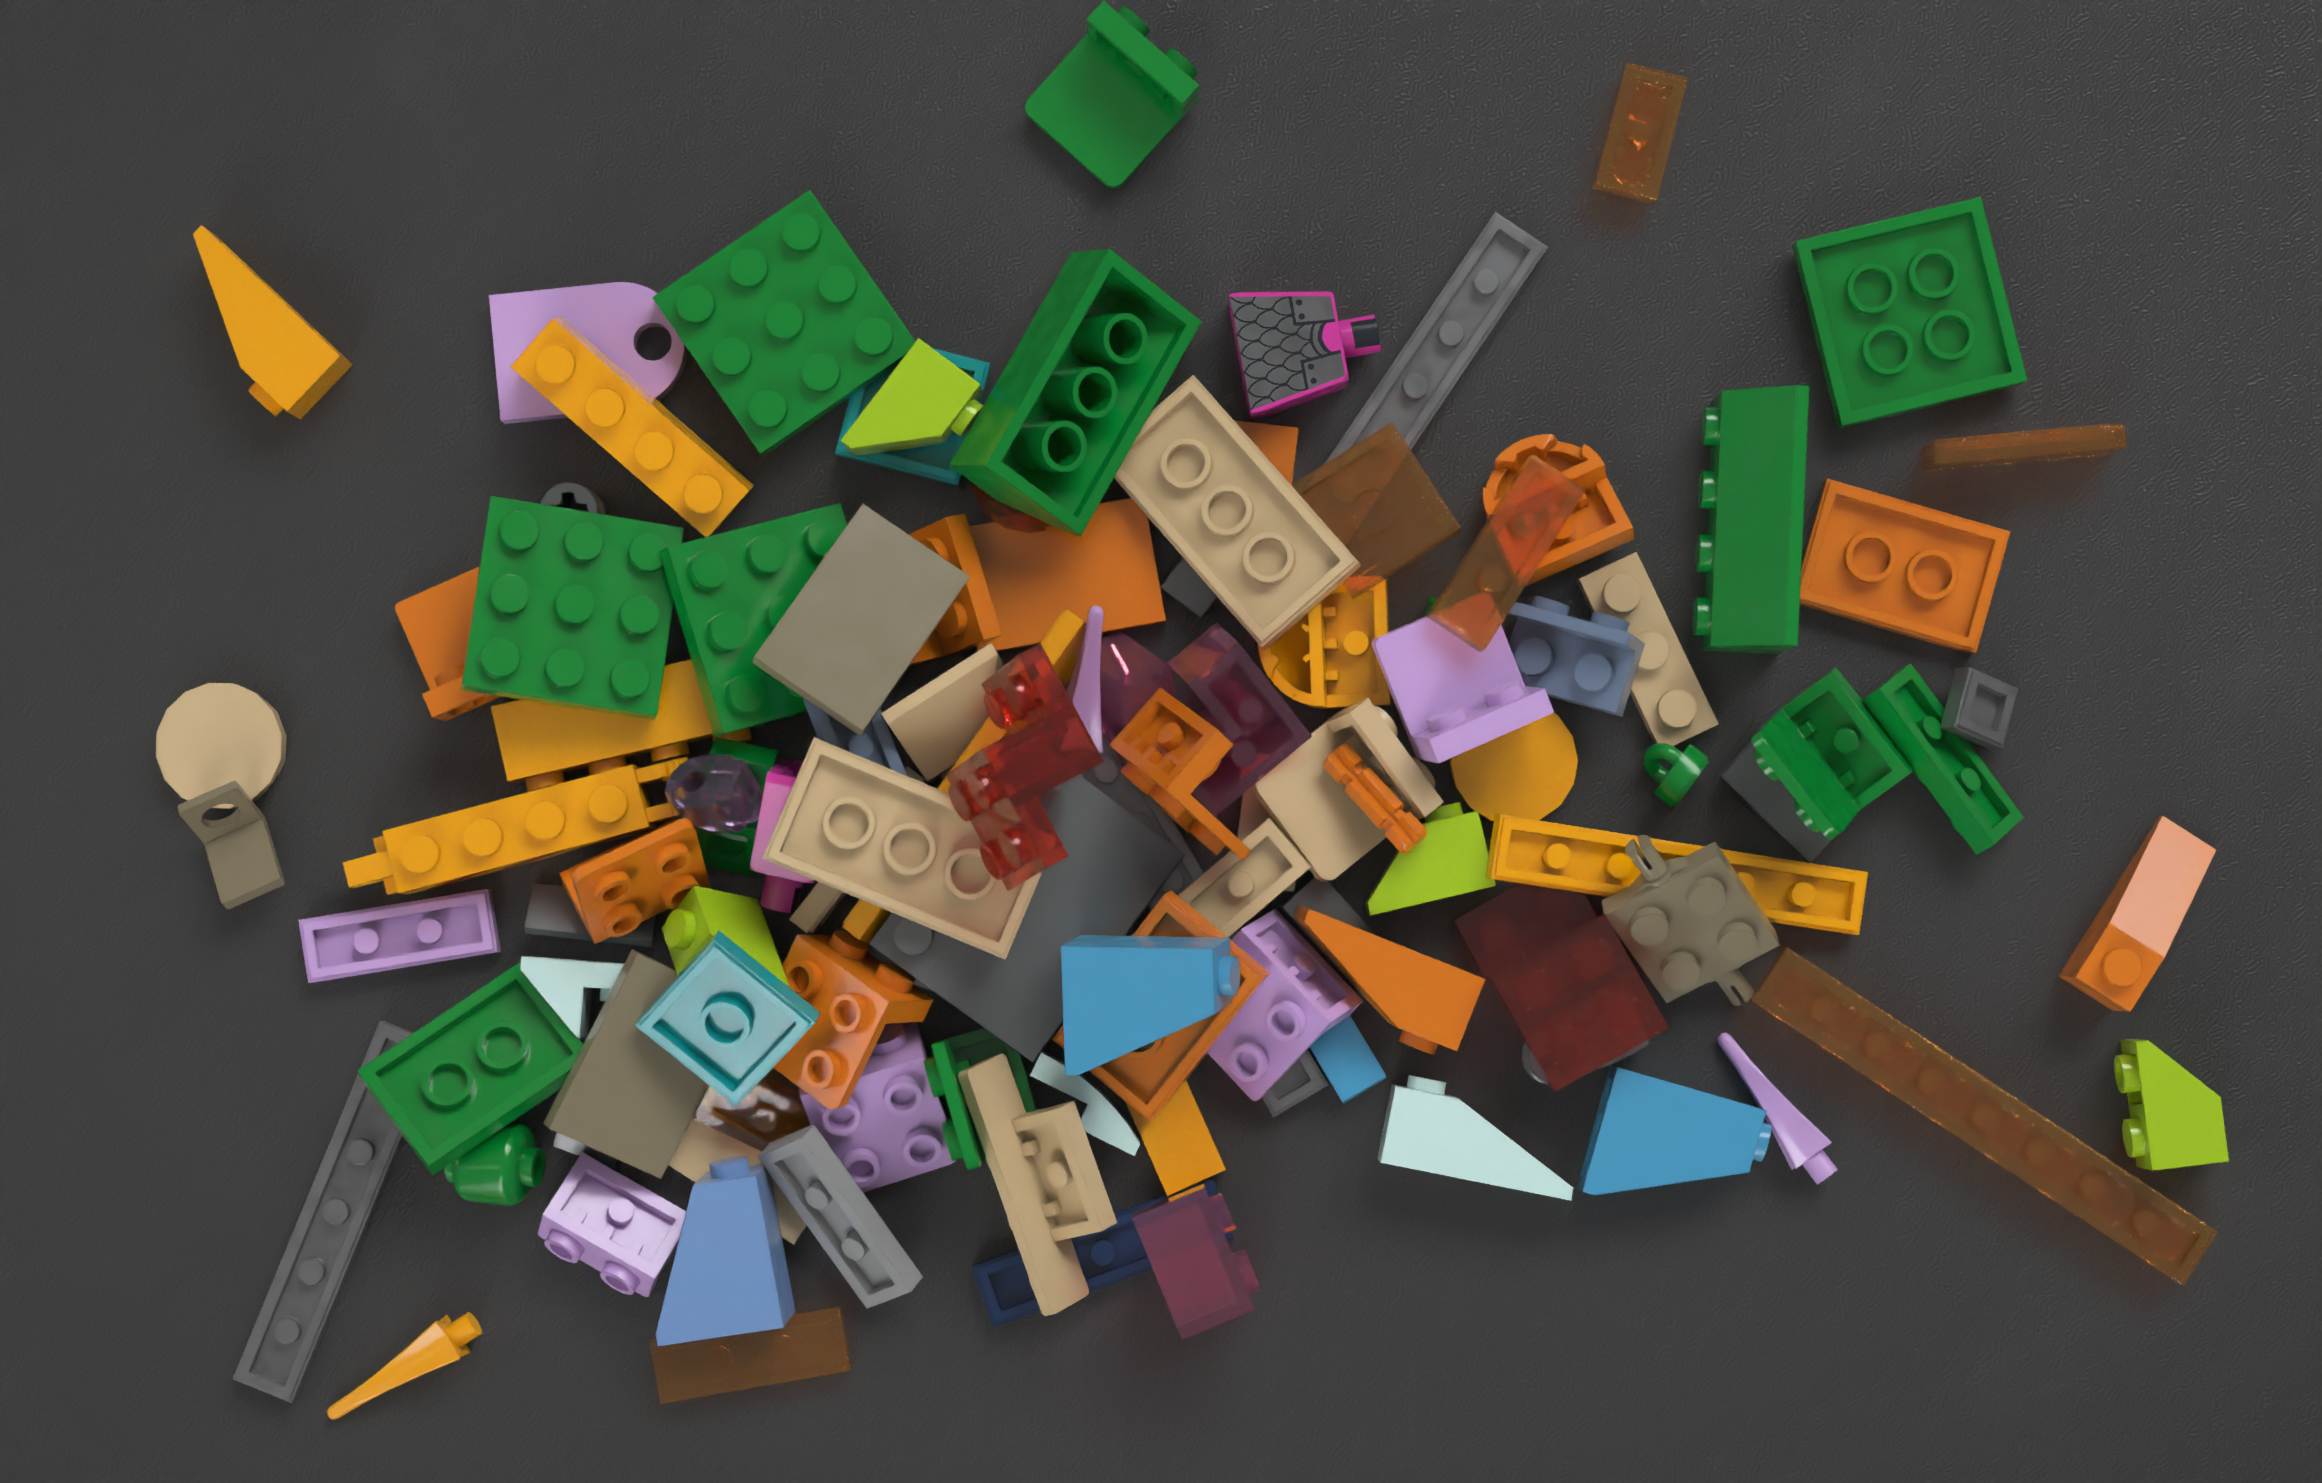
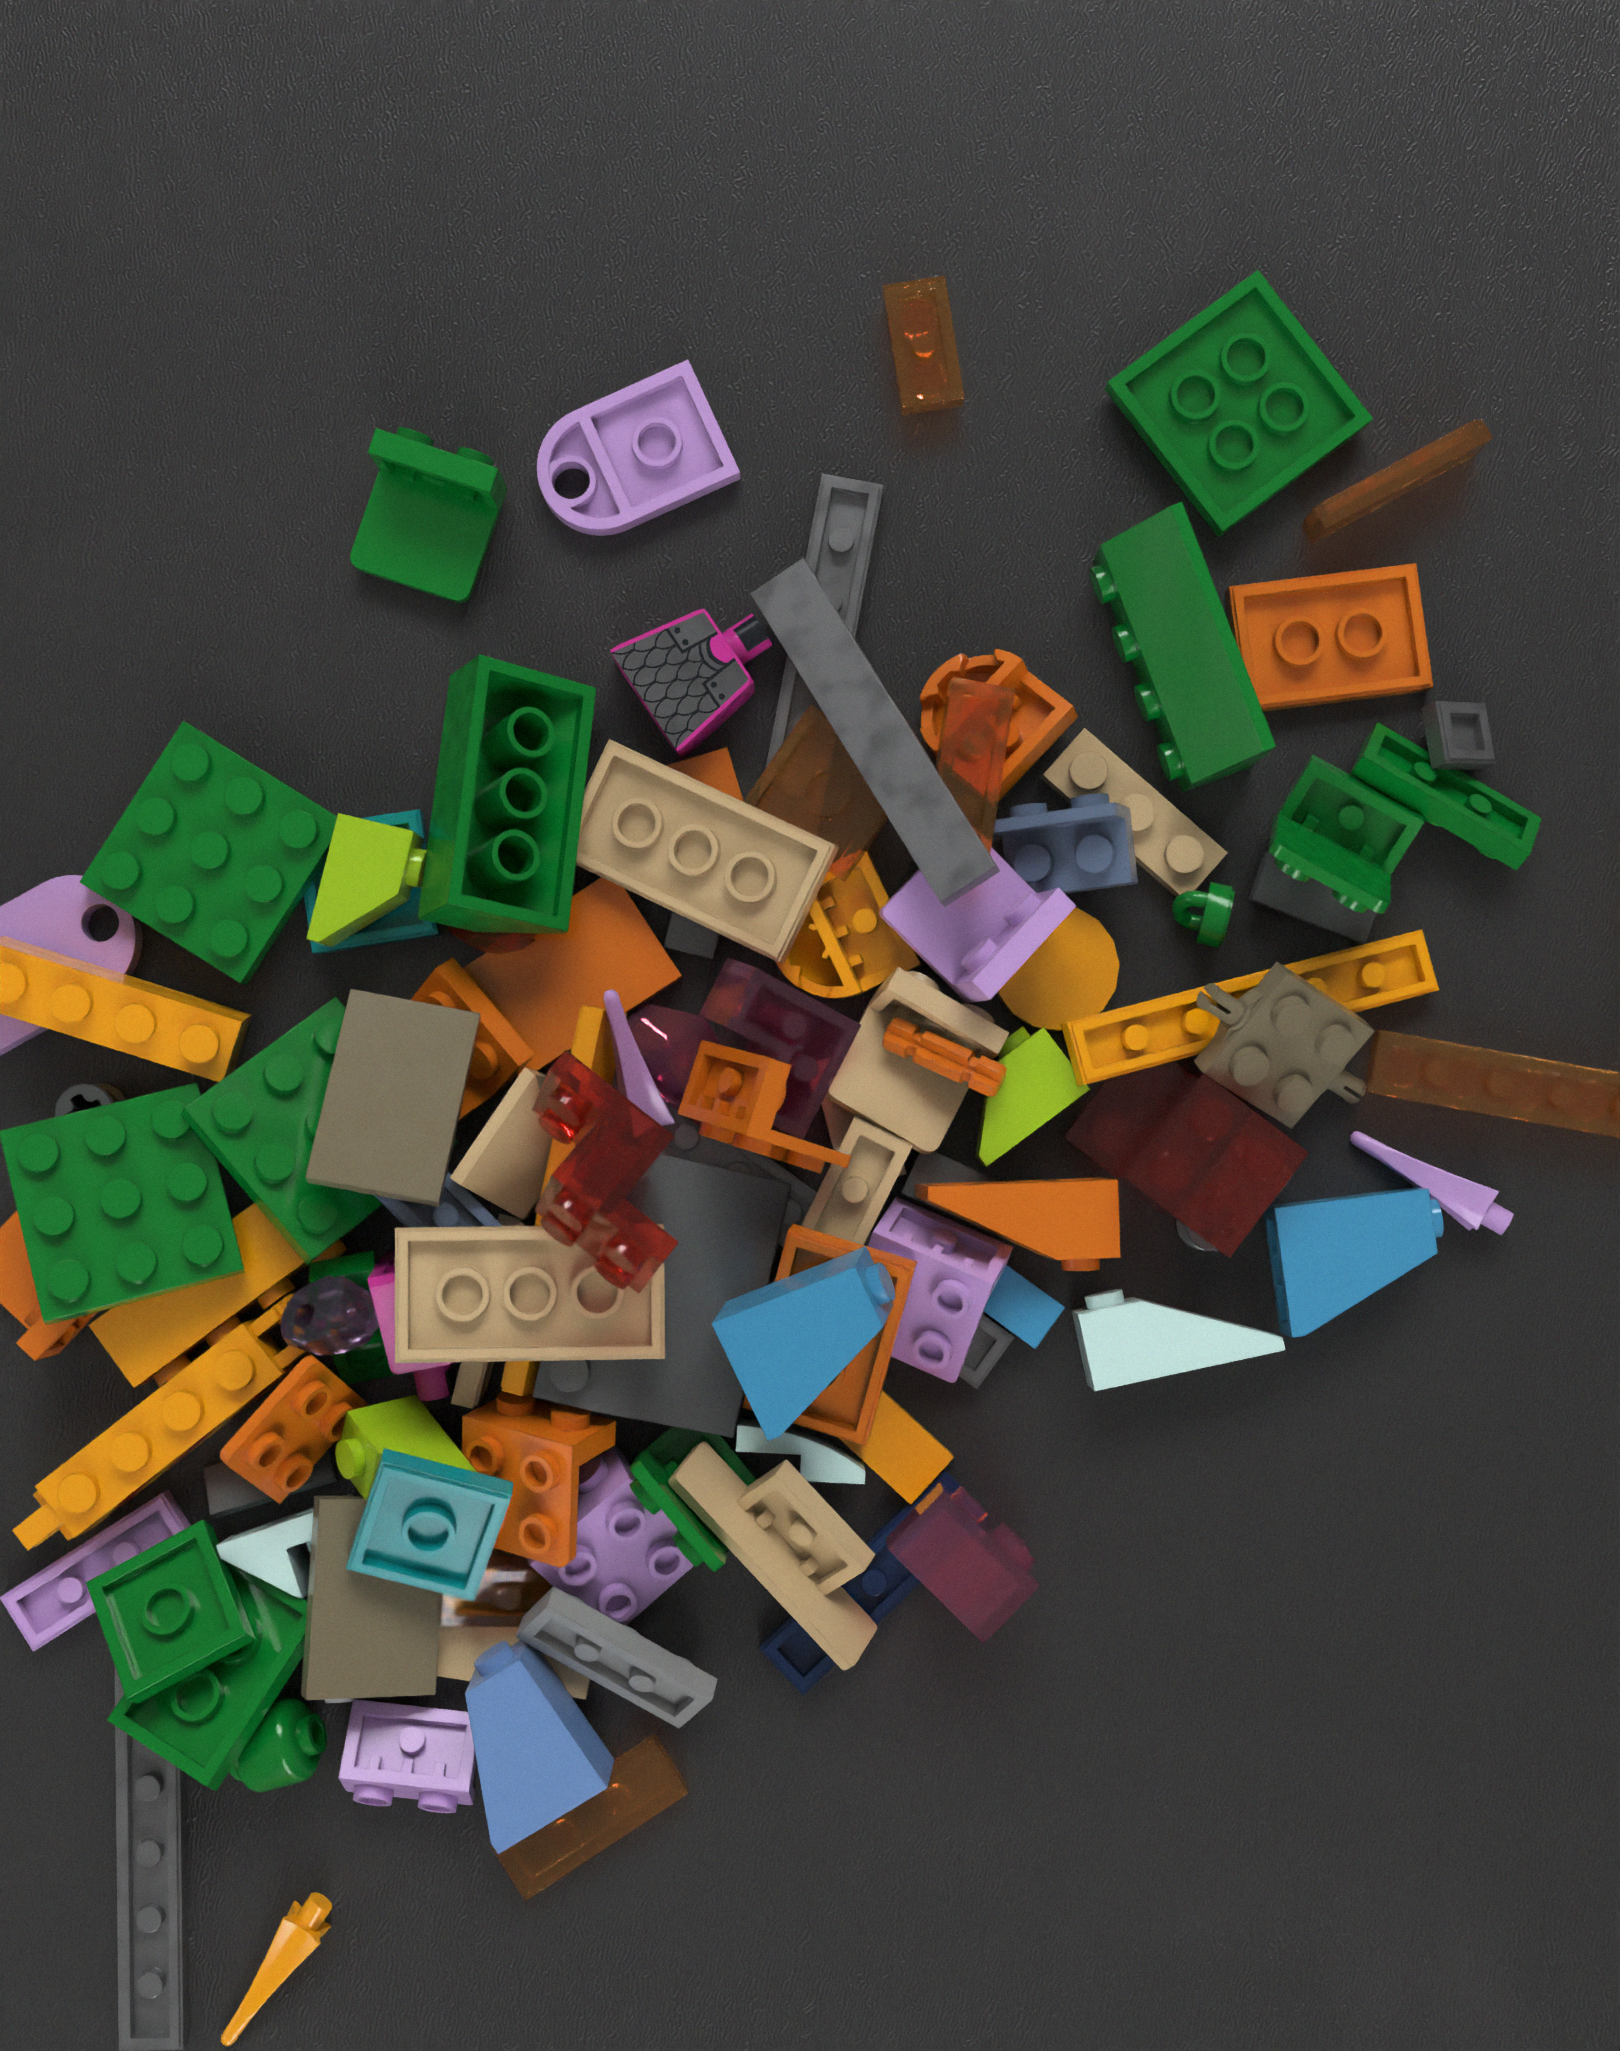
camera: 20 degrees left, 0 degrees up
none -> green plate [86,1520,256,1704]
none -> lavender tile [537,360,741,536]
none -> flat silver tile [750,558,1000,907]

